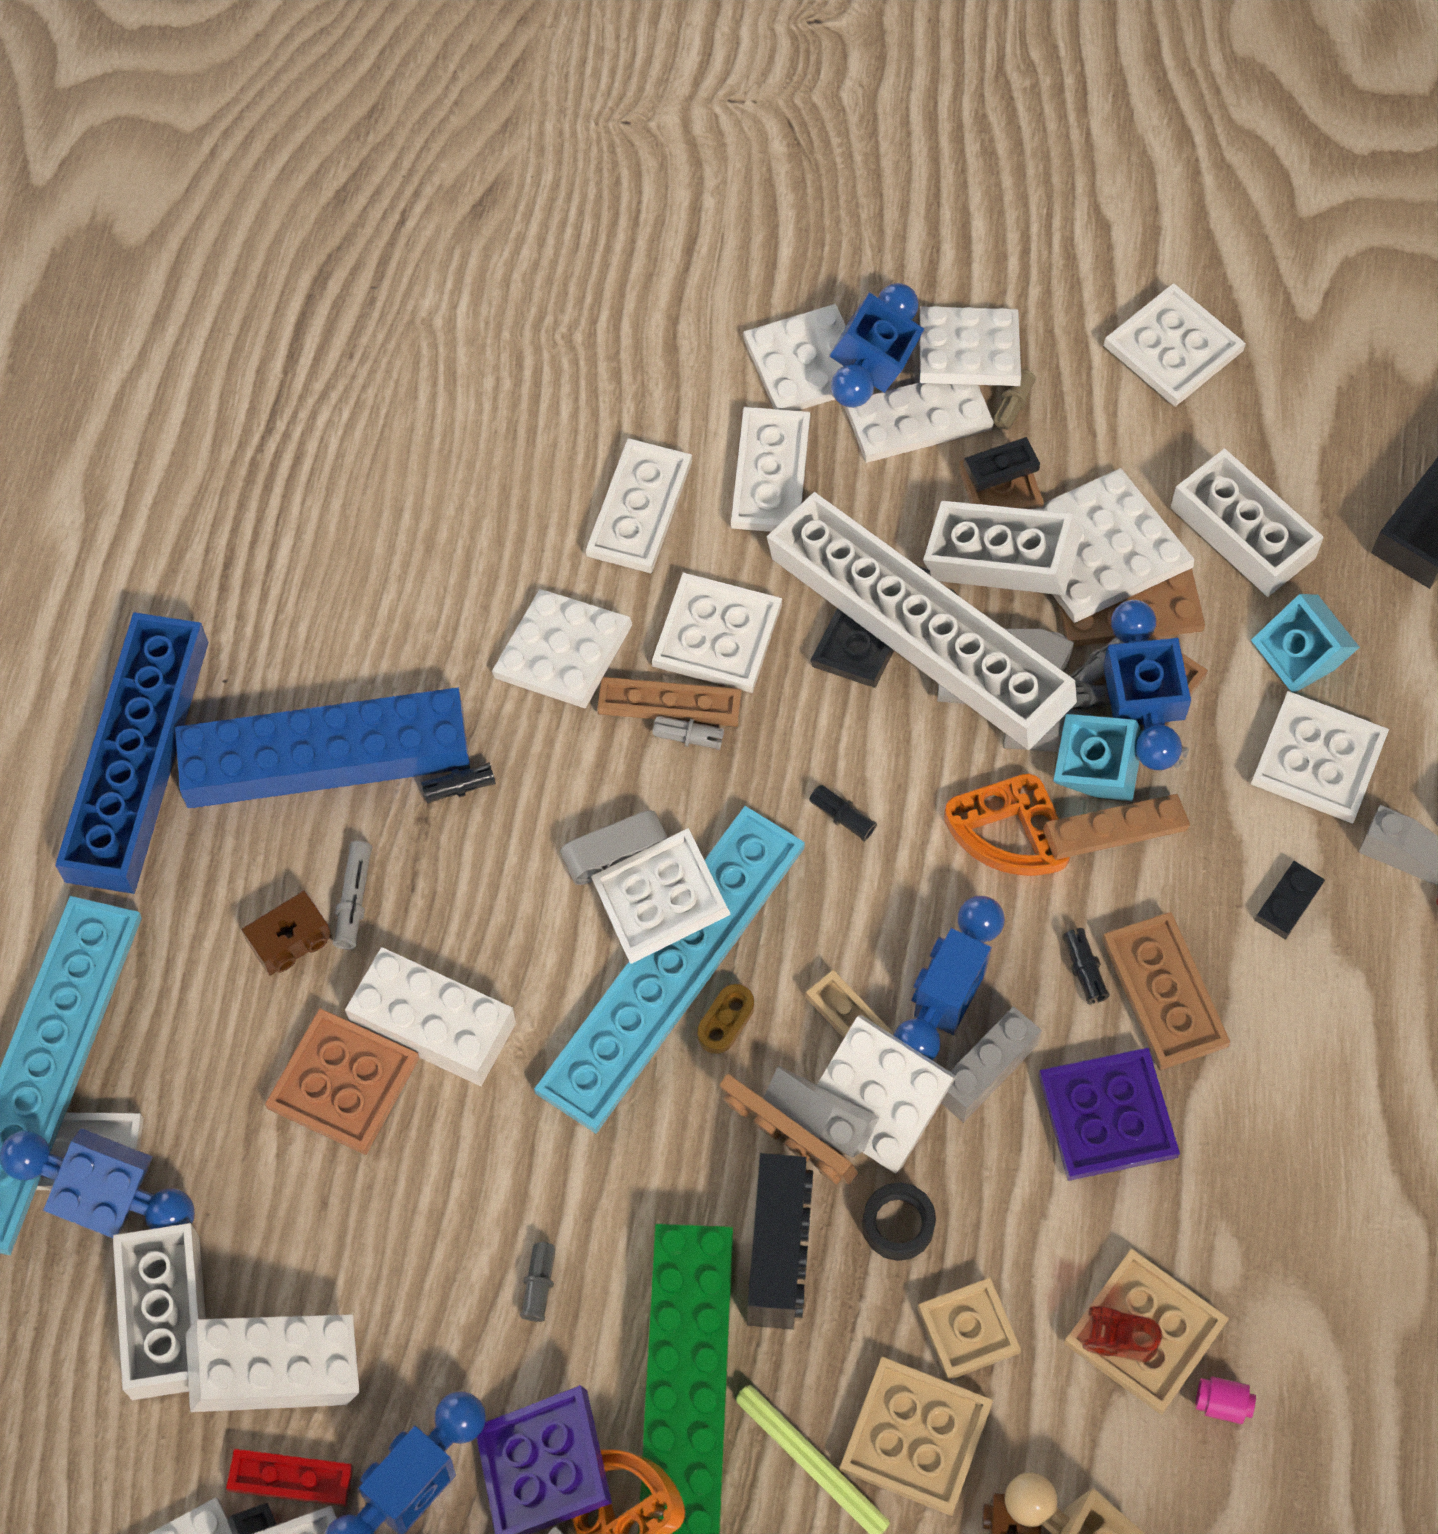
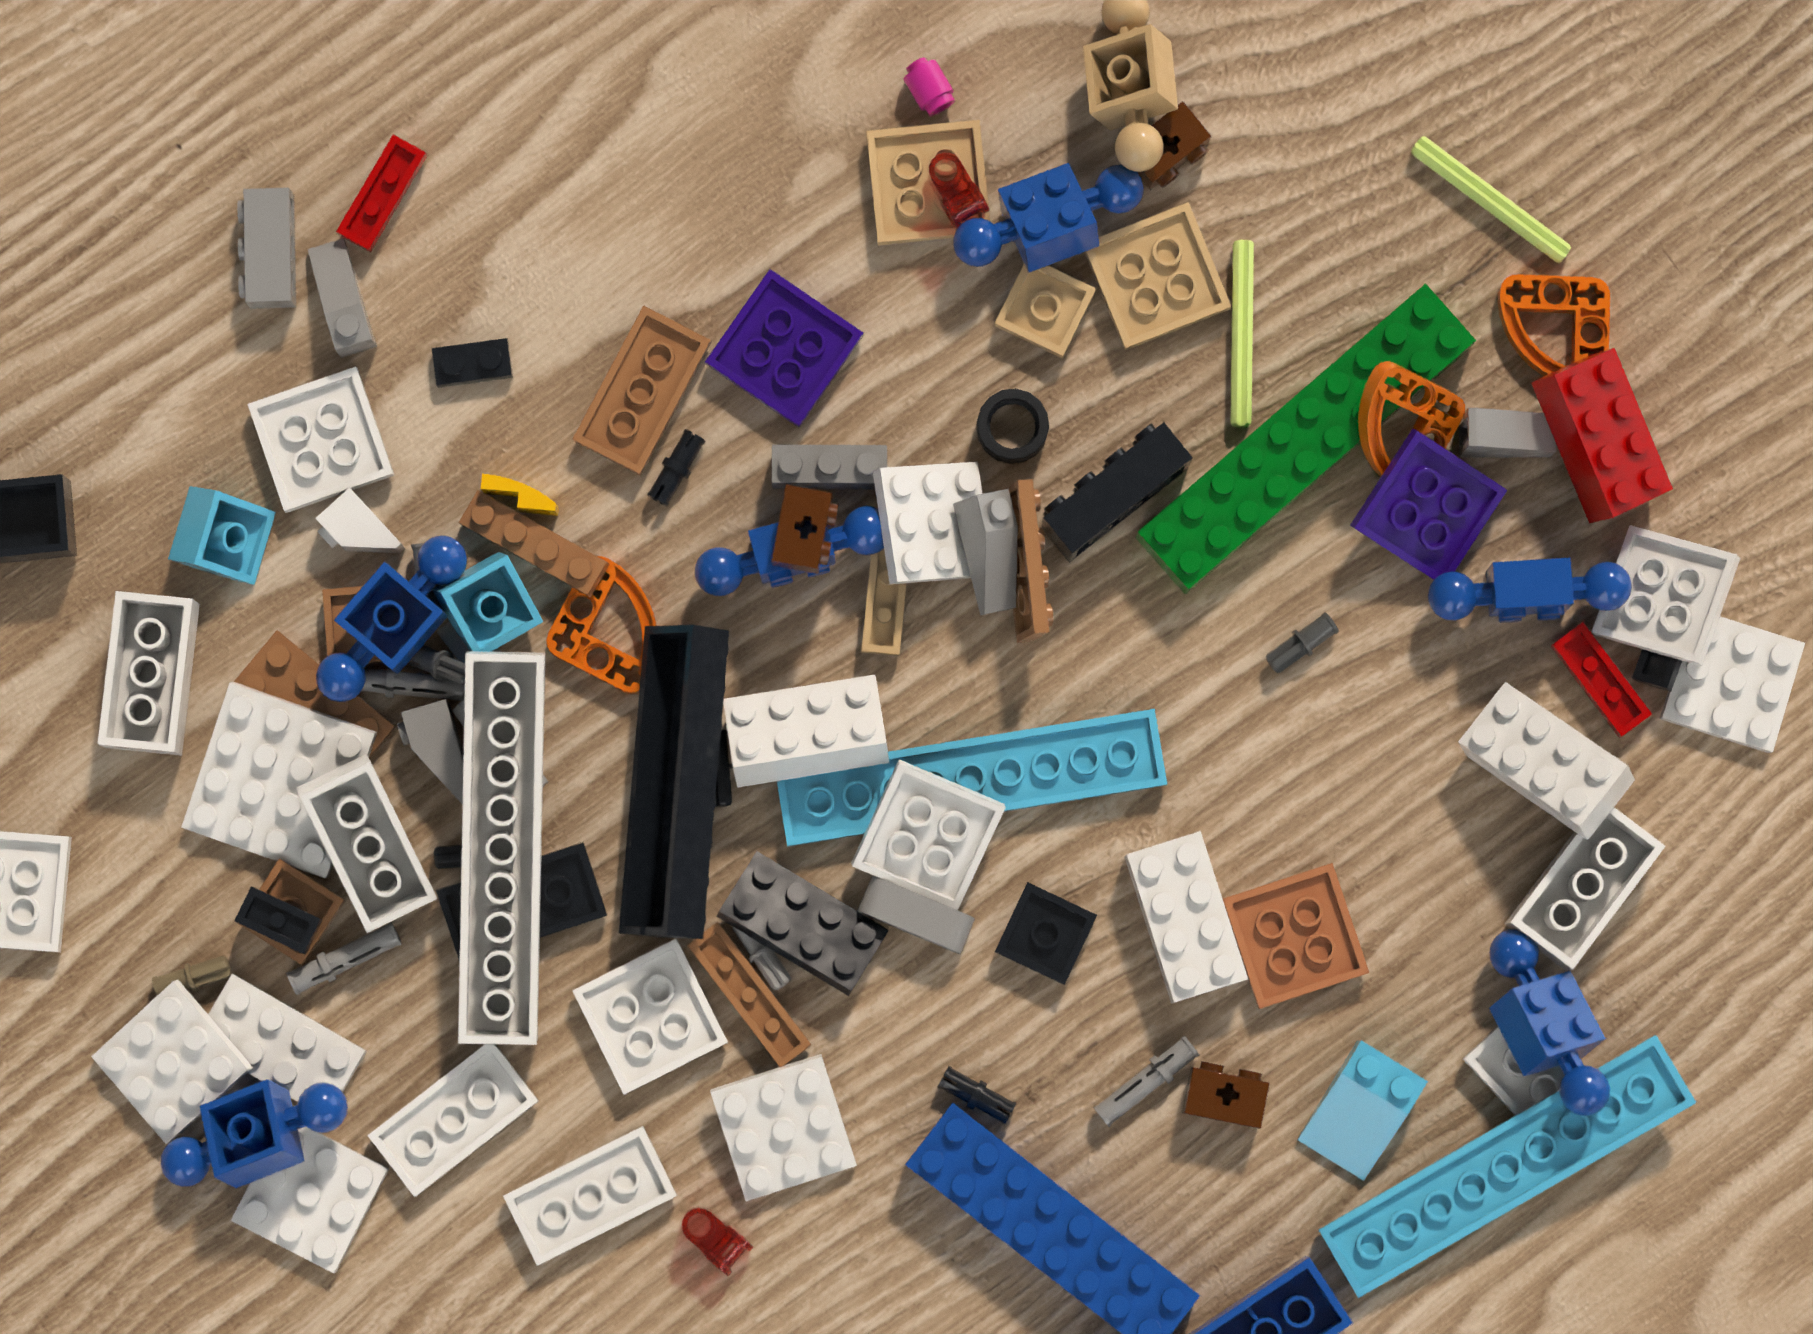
camera: 135 degrees left, 20 degrees up
pearl gold plate [698,984,754,1054] -> none
none -> light grey pin [286,922,402,995]
none -> white slope [316,487,405,553]
none -> yellow slope [480,473,559,516]
none -> black piece [618,624,729,939]
none -> clear red piece [682,1206,754,1276]
none -> plate [716,851,889,996]
none -> white brick [723,675,889,788]
none -> reddish brown brick [772,485,839,574]
none -> blue brick [953,163,1144,273]
none -> black plate [995,882,1097,985]
none -> medium azure slope [1297,1040,1428,1181]

